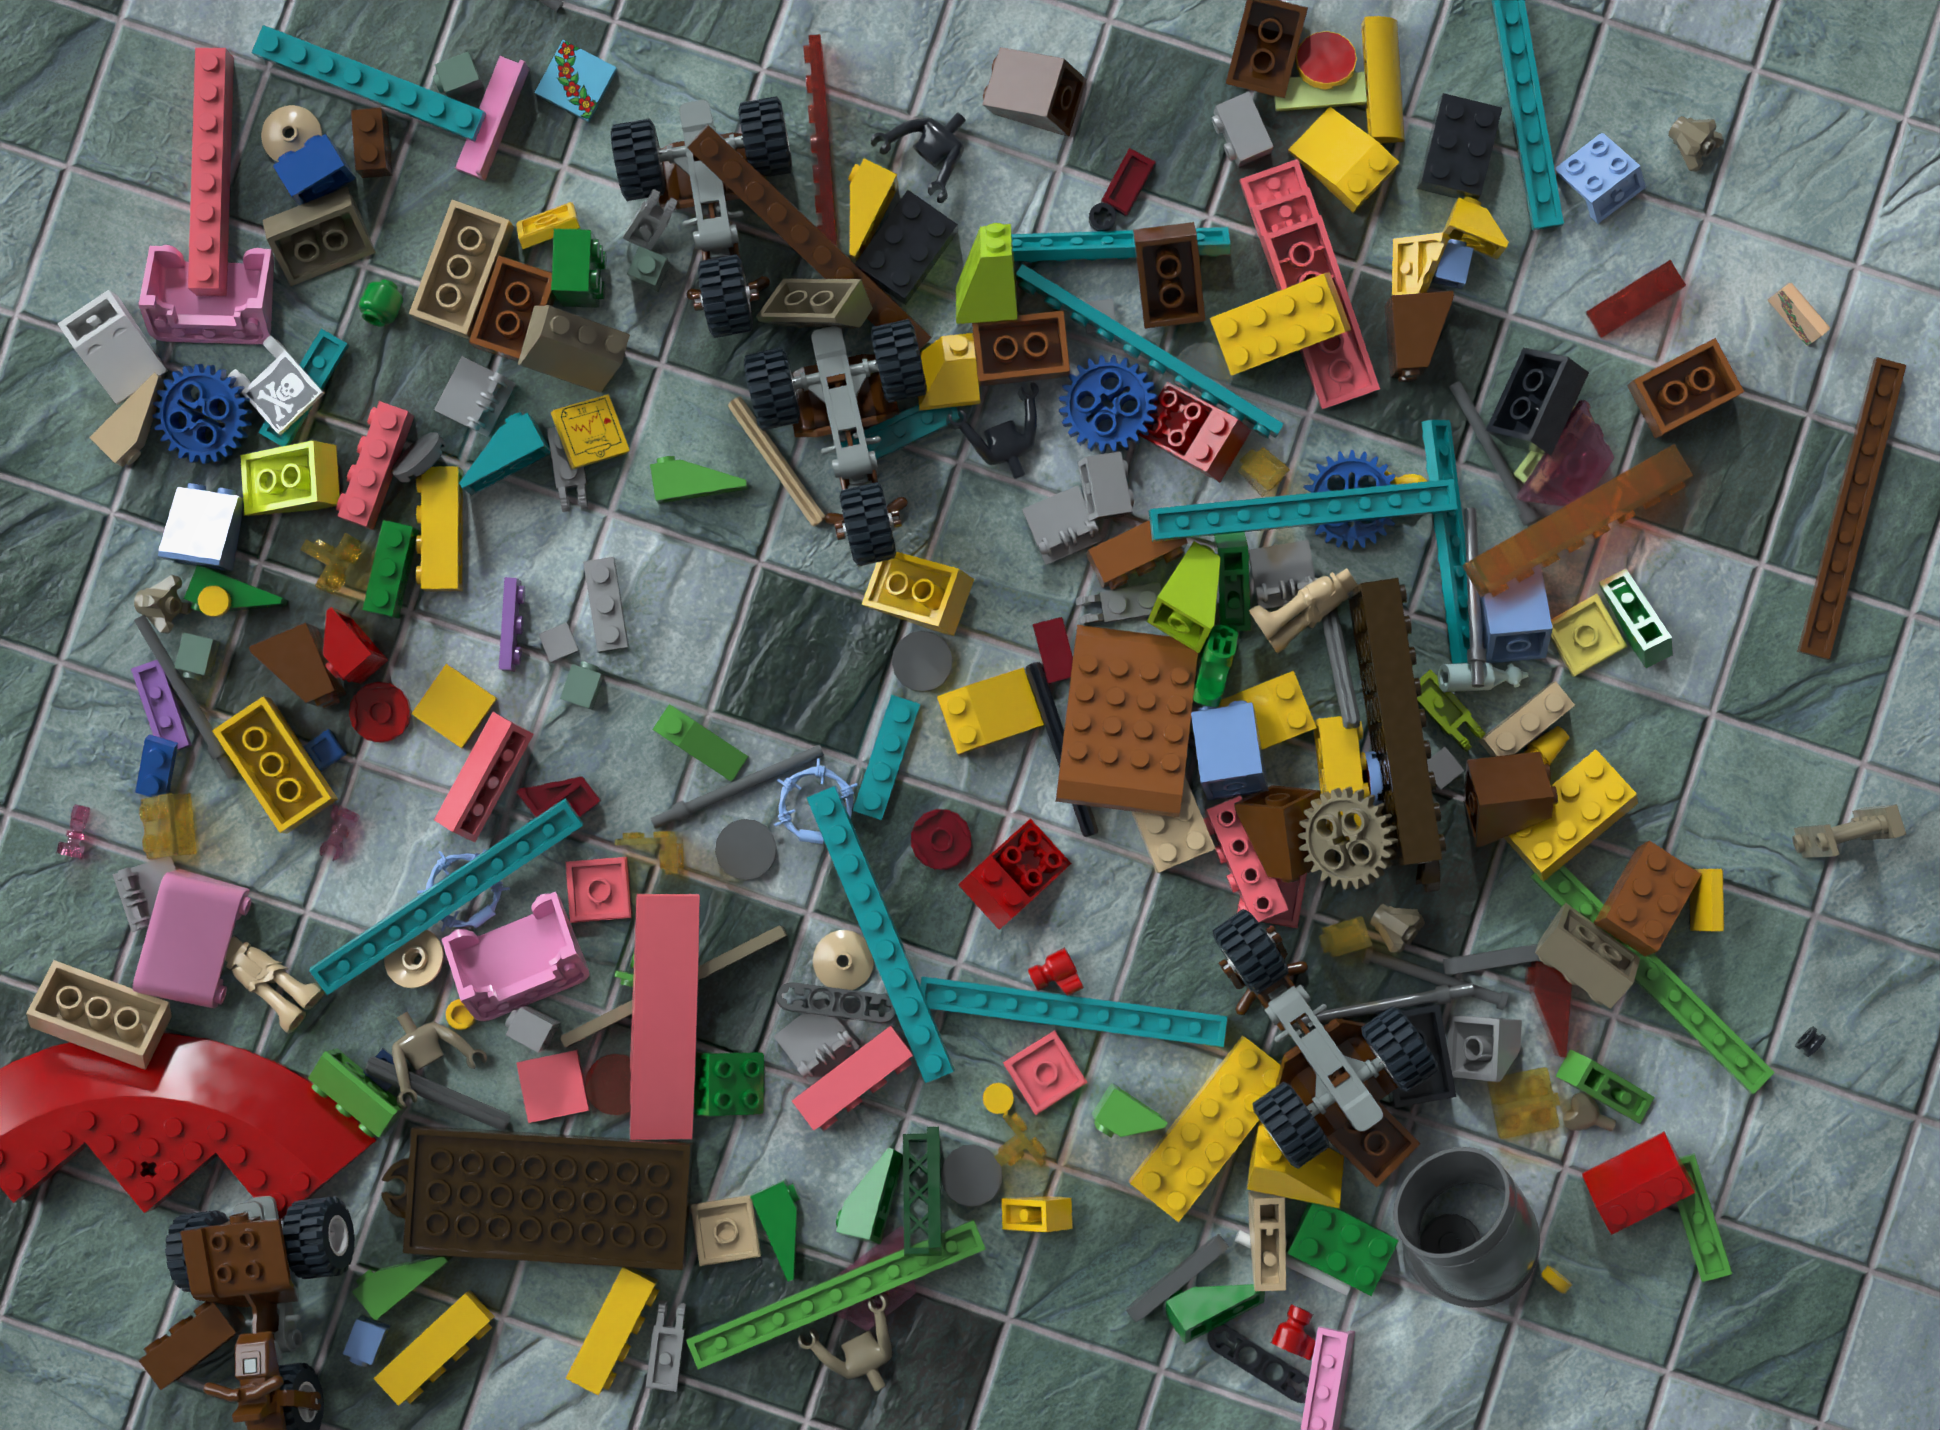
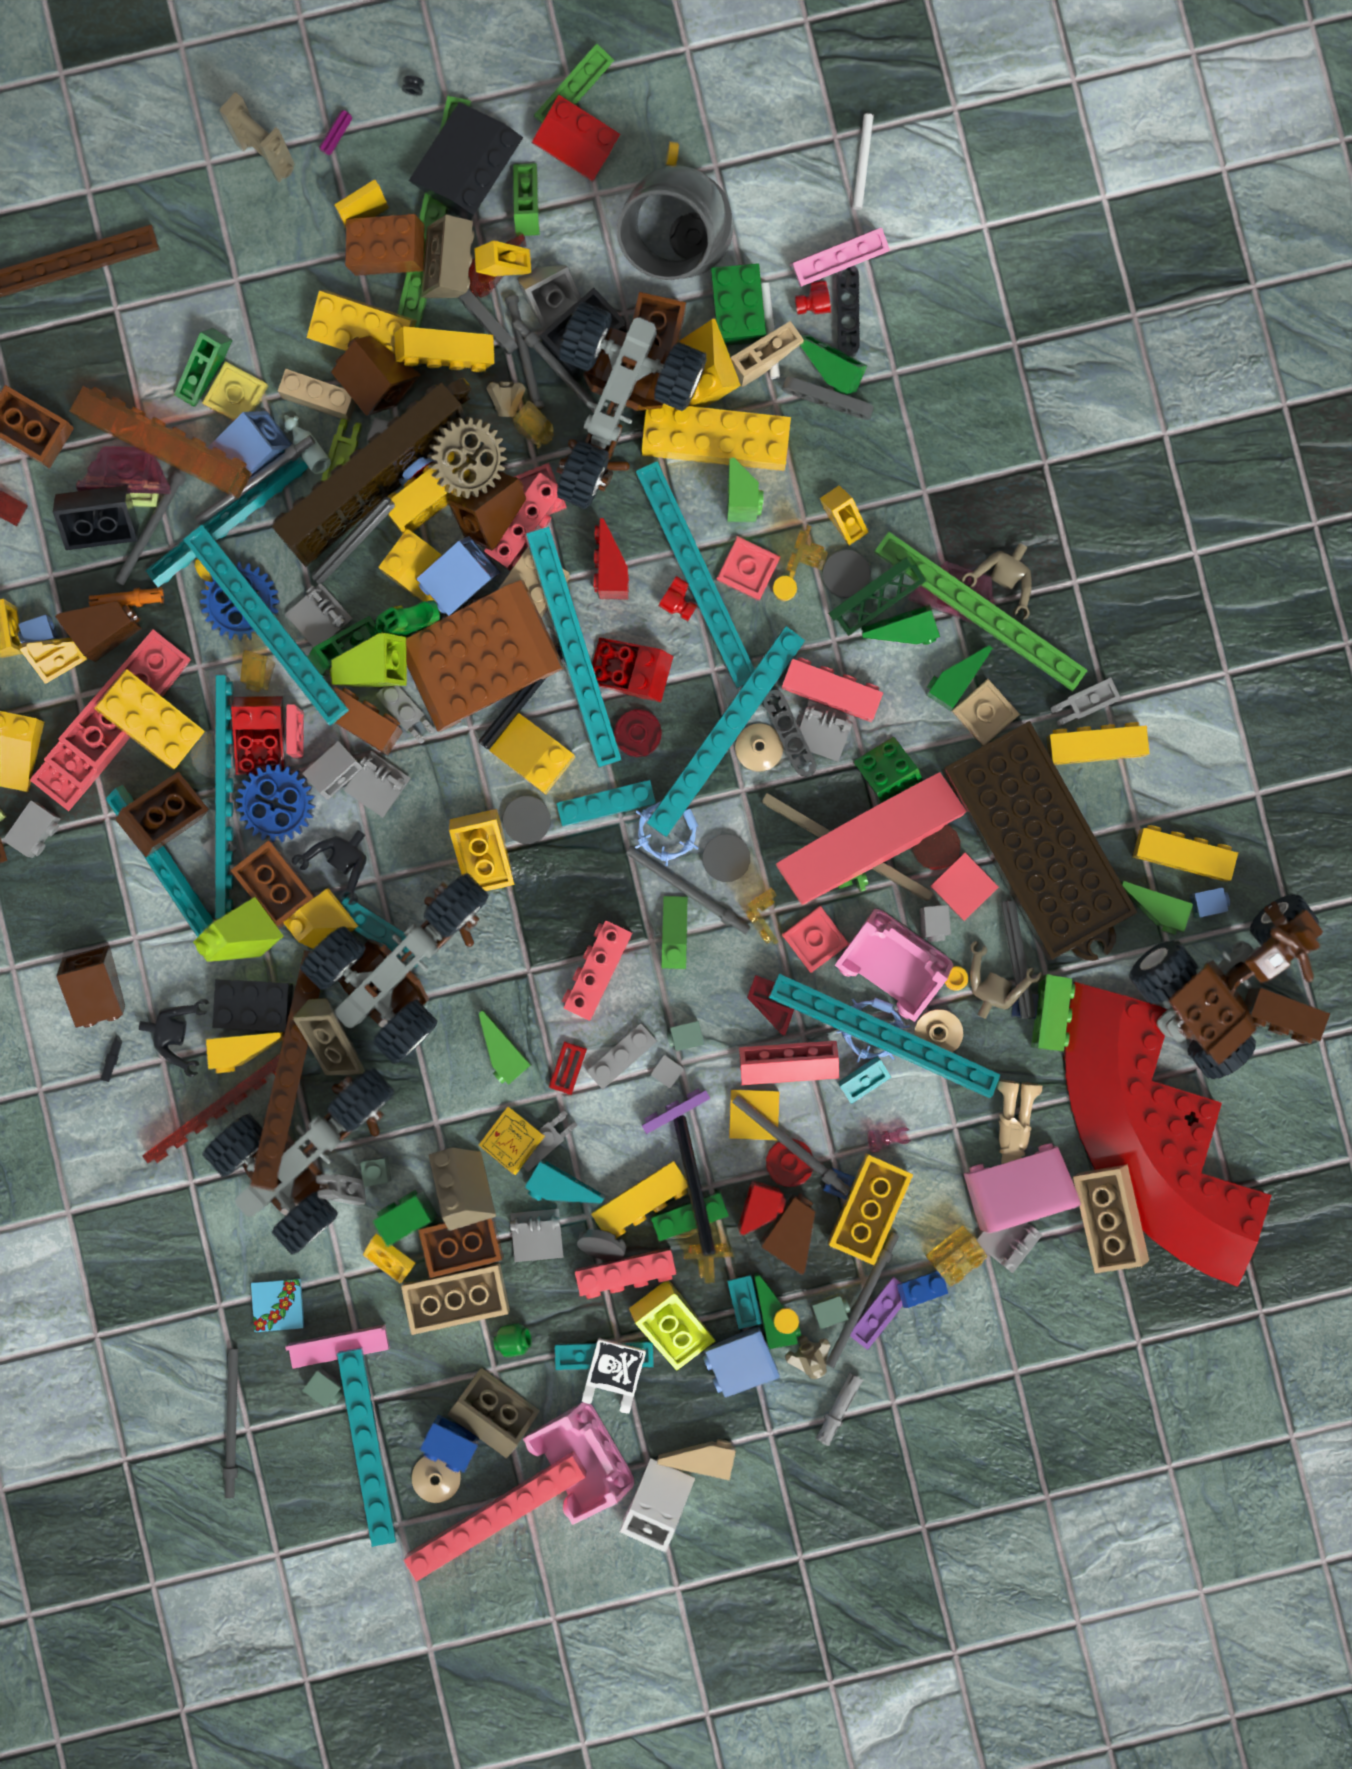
camera: 130 degrees left, 0 degrees up
clear pink piece [56,804,90,859] -> none
blue gear [152,364,252,464] -> none
reddish brown brick [351,108,393,178] -> none
tan axle [728,396,825,527] -> none
dark red tile [1033,617,1073,684] -> none
black bush [1089,203,1116,231] -> none
dark red tile [1101,148,1156,217] -> none
tan piece [1249,568,1358,654] -> none
clear yellow bracket [1487,1067,1560,1139] -> none
yellow cone [1524,726,1570,766] -> none
dark tan rock [1563,1092,1616,1131] -> none
none -> orange pin [89,587,164,607]
none -> black piece [100,1035,122,1082]
none -> coral tile [286,704,304,759]
none -> magenta axle [319,110,352,156]
none -> yellow brick [394,326,494,372]
none -> black slope [409,102,524,221]
none -> yellow slope [474,240,531,276]
none -> teal plate [525,527,621,767]
none -> red tile [549,1041,587,1095]
none -> coral brick [562,921,632,1021]
none -> red slope [594,518,629,600]
none -> black axle [673,1115,716,1256]
none -> teal plate [727,1275,763,1329]
none -> dark grey bar [732,1095,851,1196]
none -> light grey pin [816,1372,863,1446]
none -> plate [837,1056,892,1104]

